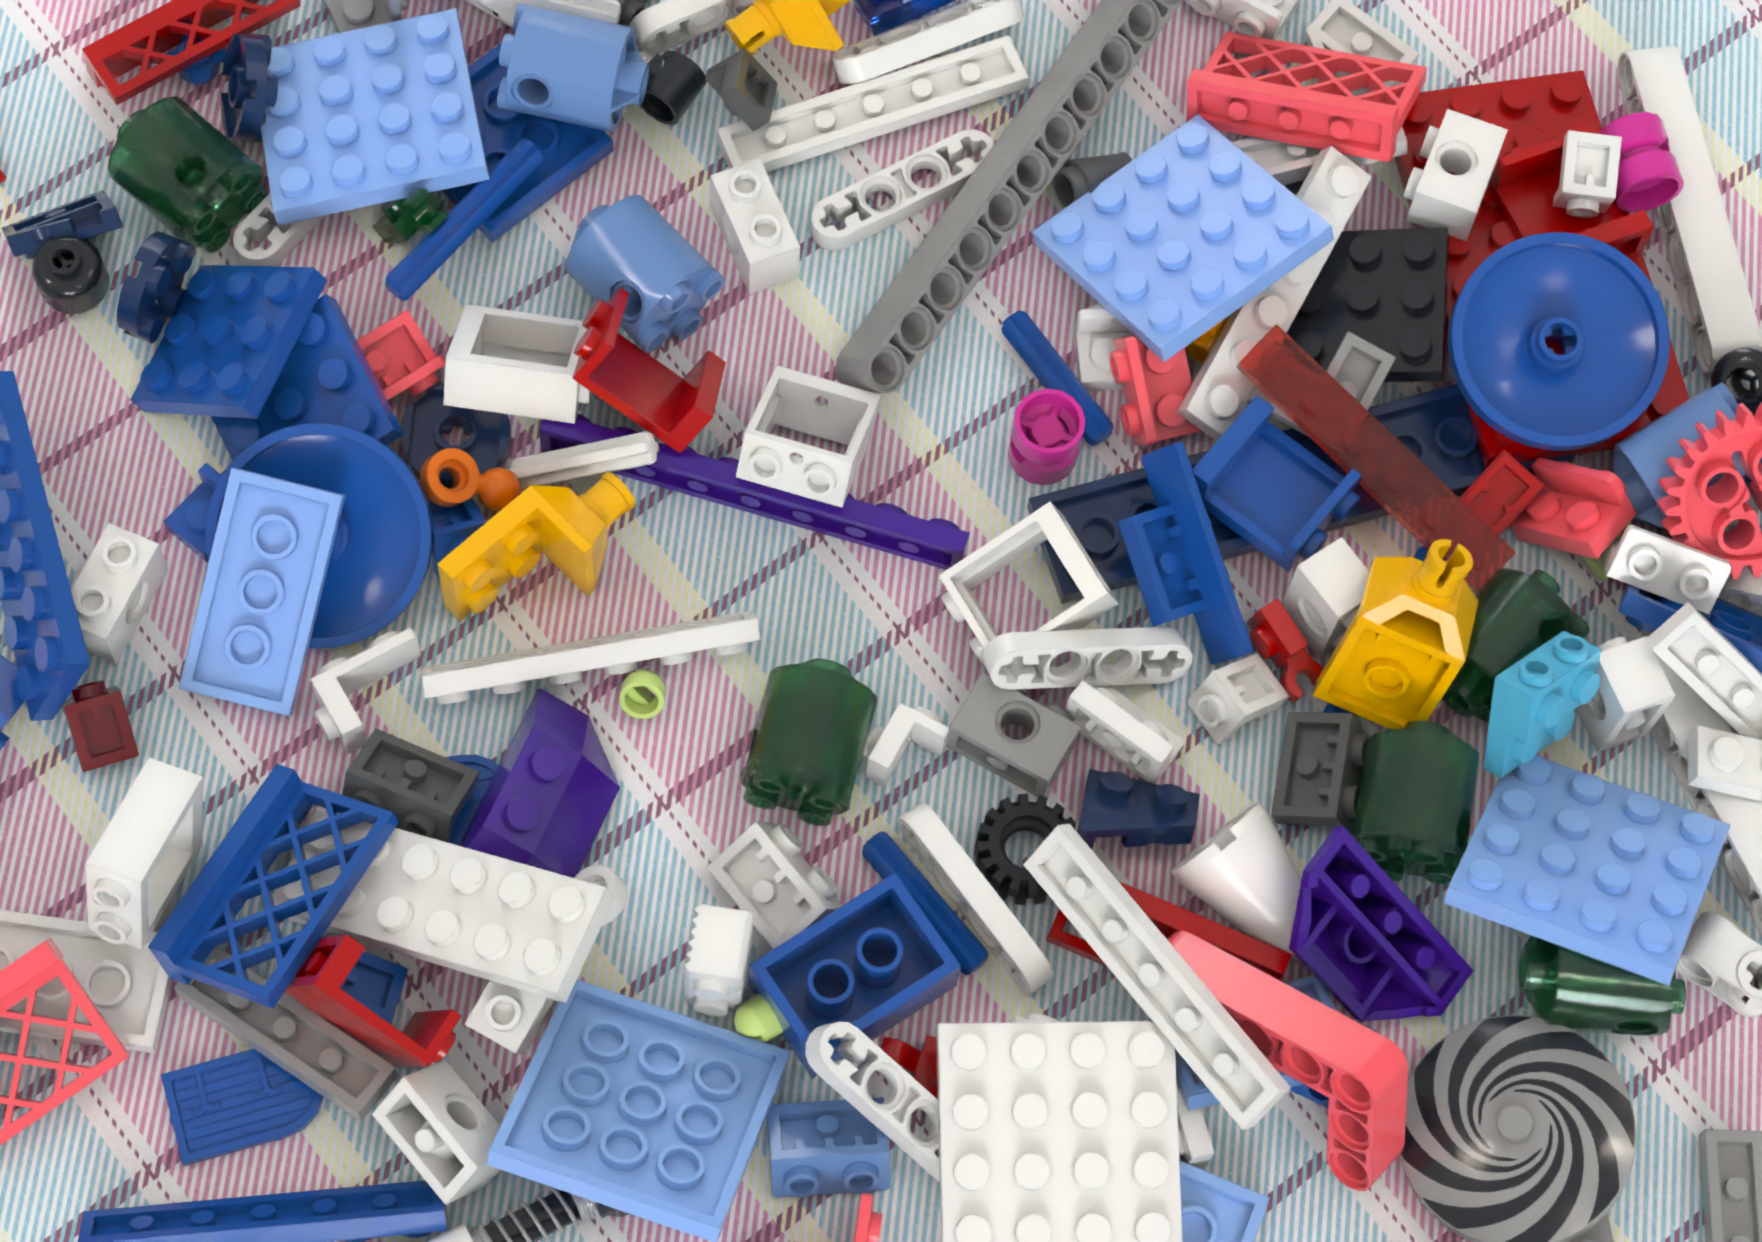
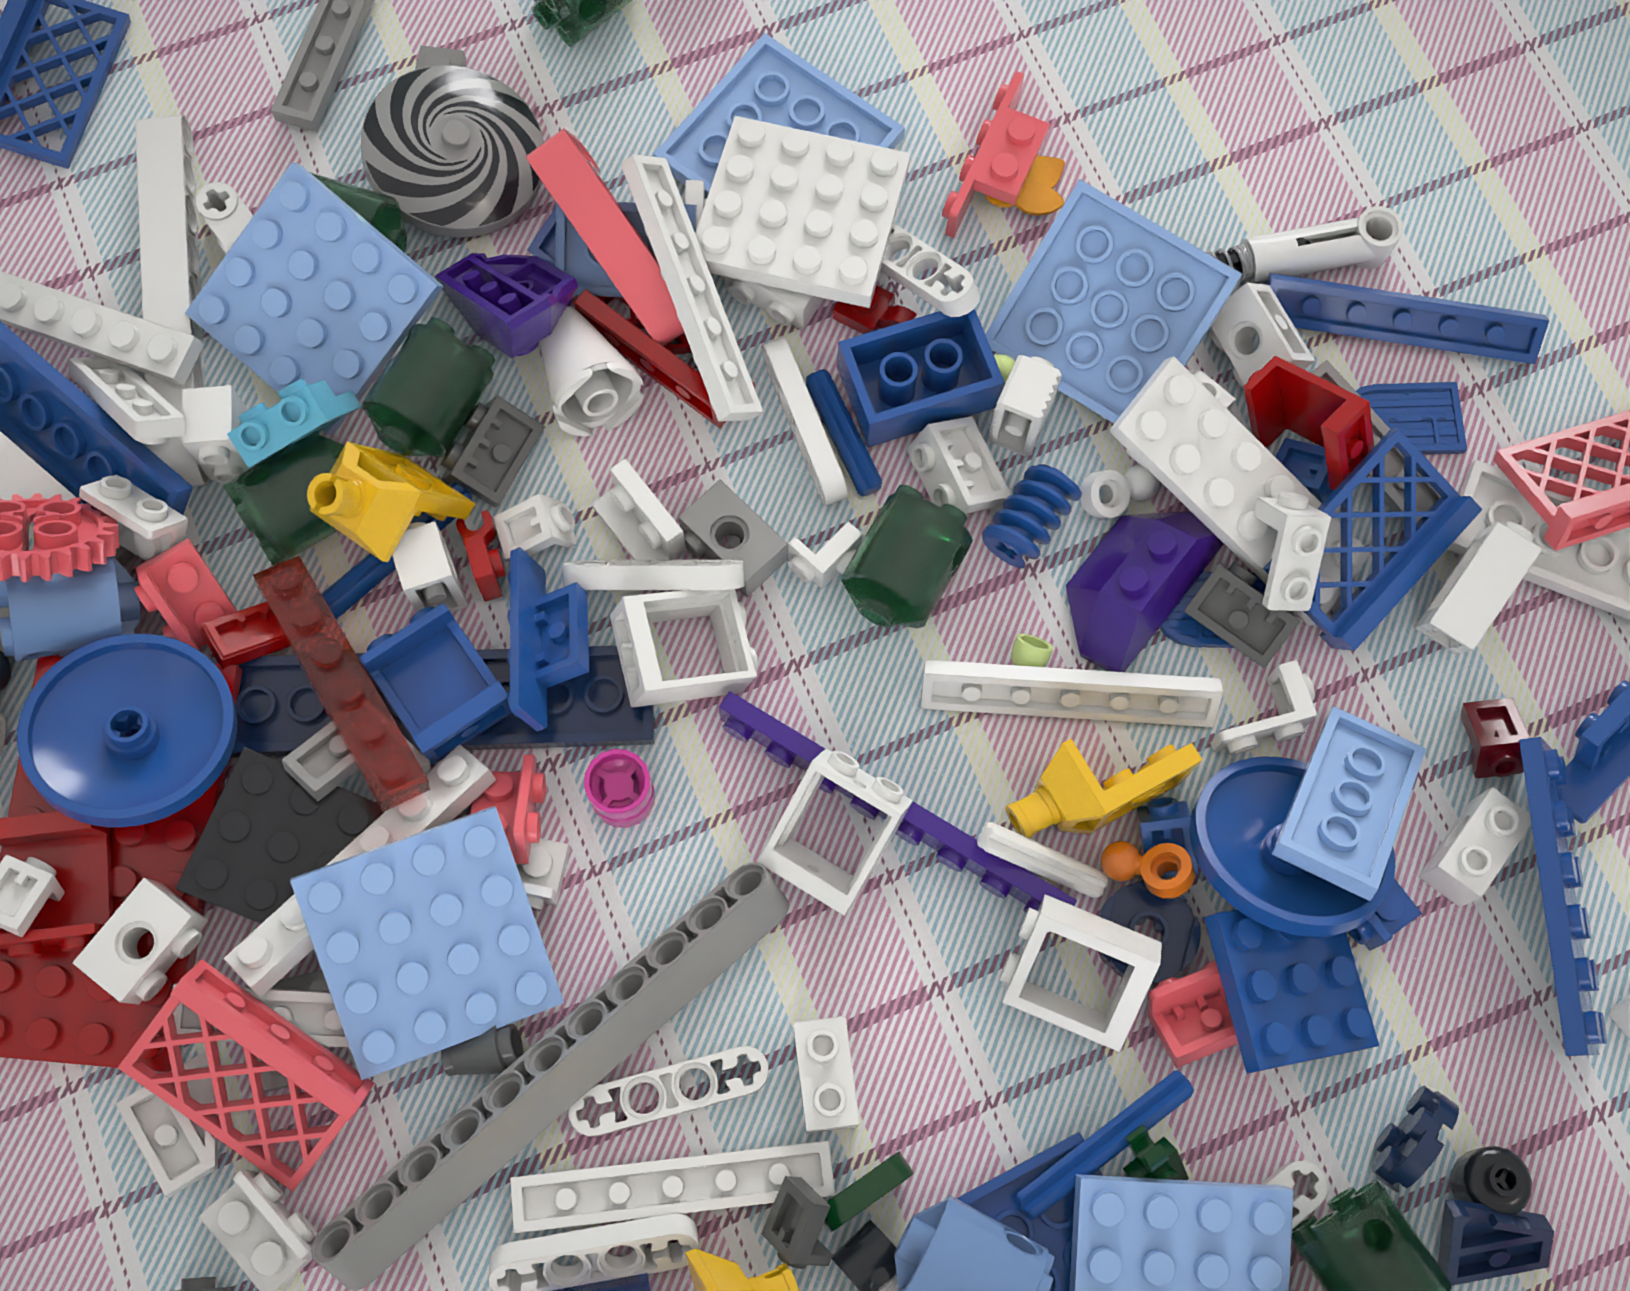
camera: 160 degrees left, 5 degrees up
blue plate [130,265,327,419] -> none
medium blue cylinder [566,195,725,353] -> none
red panel [572,287,726,454] -> none
medium blue bracket [767,1097,890,1198] -> none
black tyre [974,794,1076,906] -> none
blue axle [1001,310,1114,446] -> none
dark blue wing [1077,769,1200,849] -> none
none -> dark green beam [824,1151,914,1232]
none -> blue piece [982,464,1082,569]
none -> white bracket [1254,492,1331,611]

